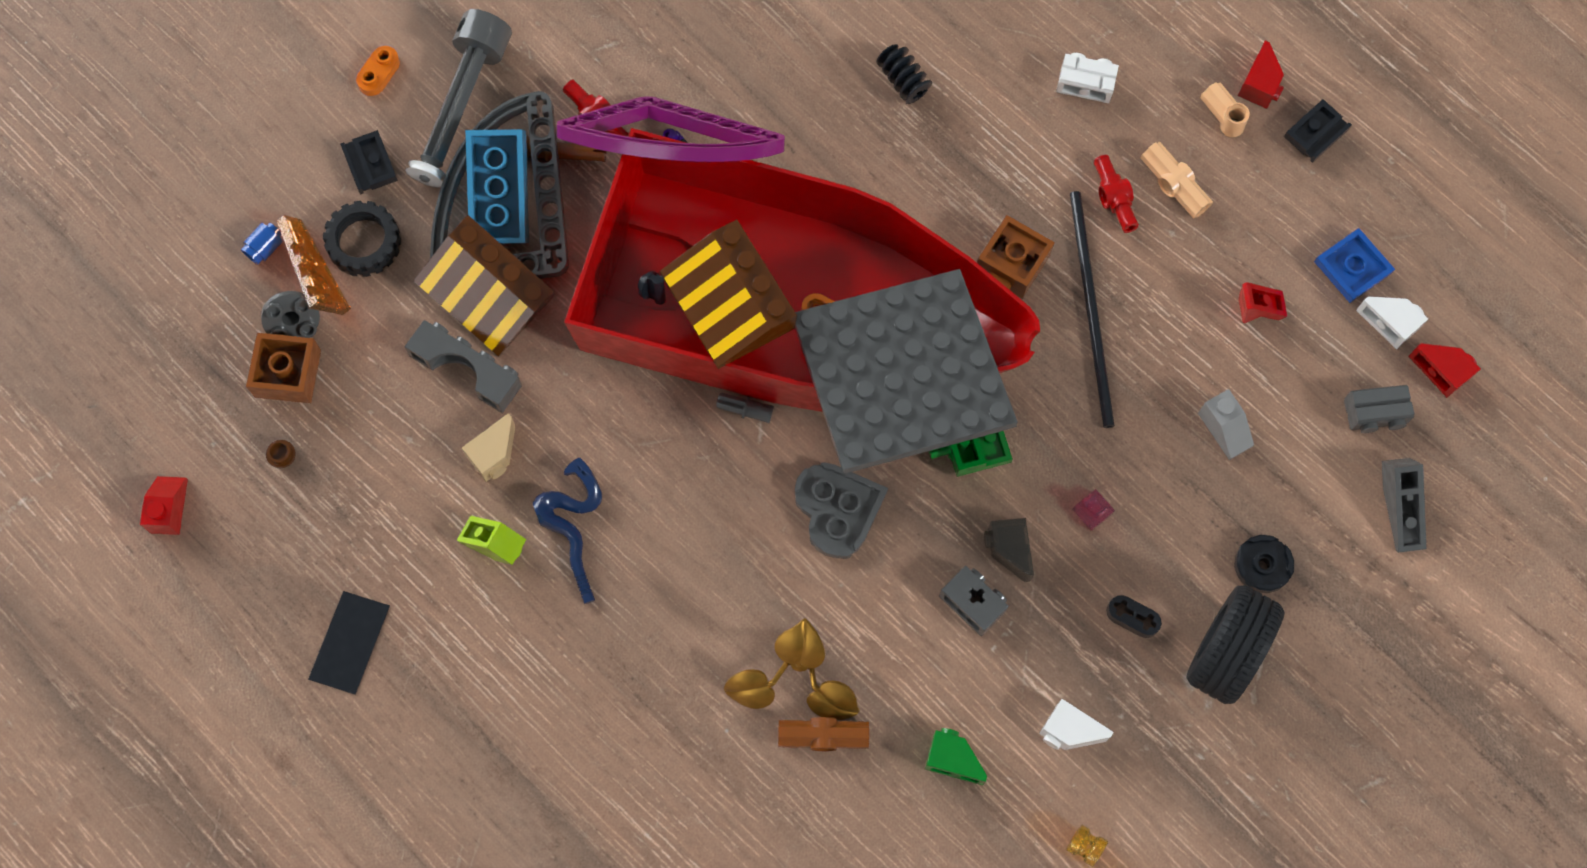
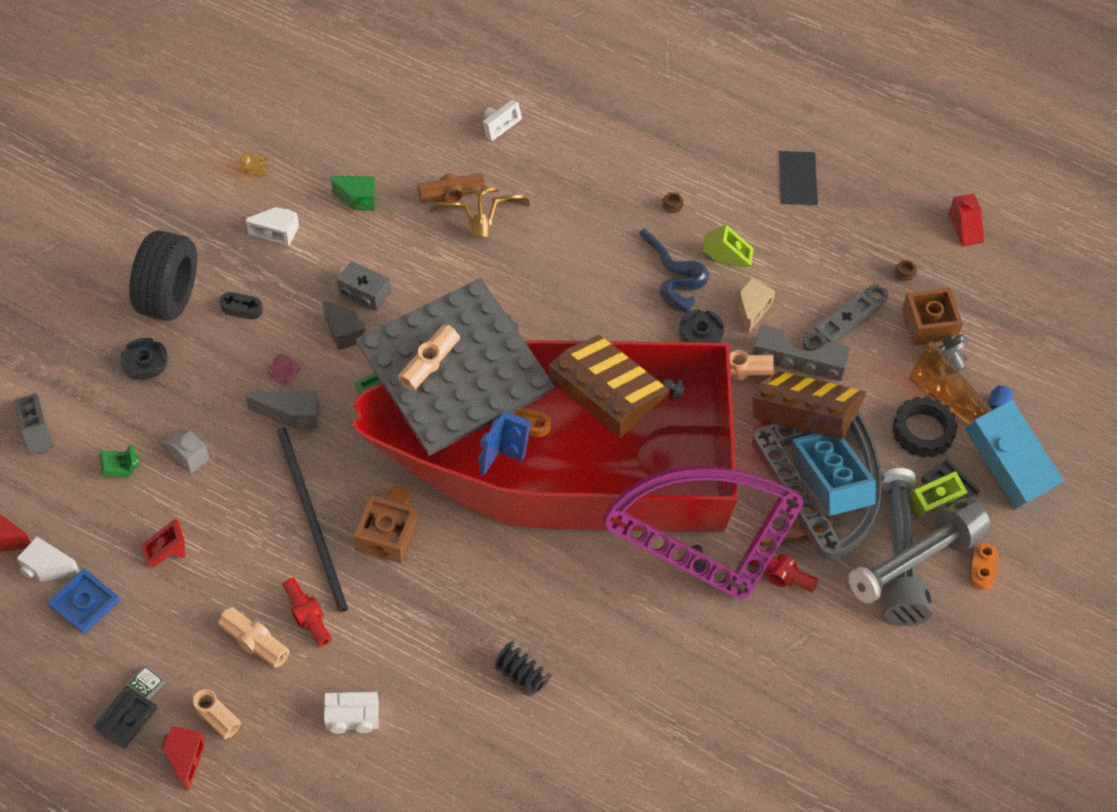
camera: 165 degrees right, 15 degrees down
dark grey brick [1344,385,1415,433] -> none
none -> green bracket [99,445,139,477]
none -> tile [127,665,165,700]
none -> dark grey slope [246,391,319,429]
none -> light nougat piece [398,325,460,391]
none -> blue bracket [477,411,531,476]
none -> white tile [483,99,522,141]
none -> reddish brown plate [662,192,684,213]
none -> black plate [679,309,724,343]
none -> light nougat piece [730,350,774,381]
none -> dark grey piece [803,284,889,351]
none -> dark grey piece [848,498,991,604]
none -> lime slope [909,471,967,519]
none -> dark azure brick [965,400,1064,510]

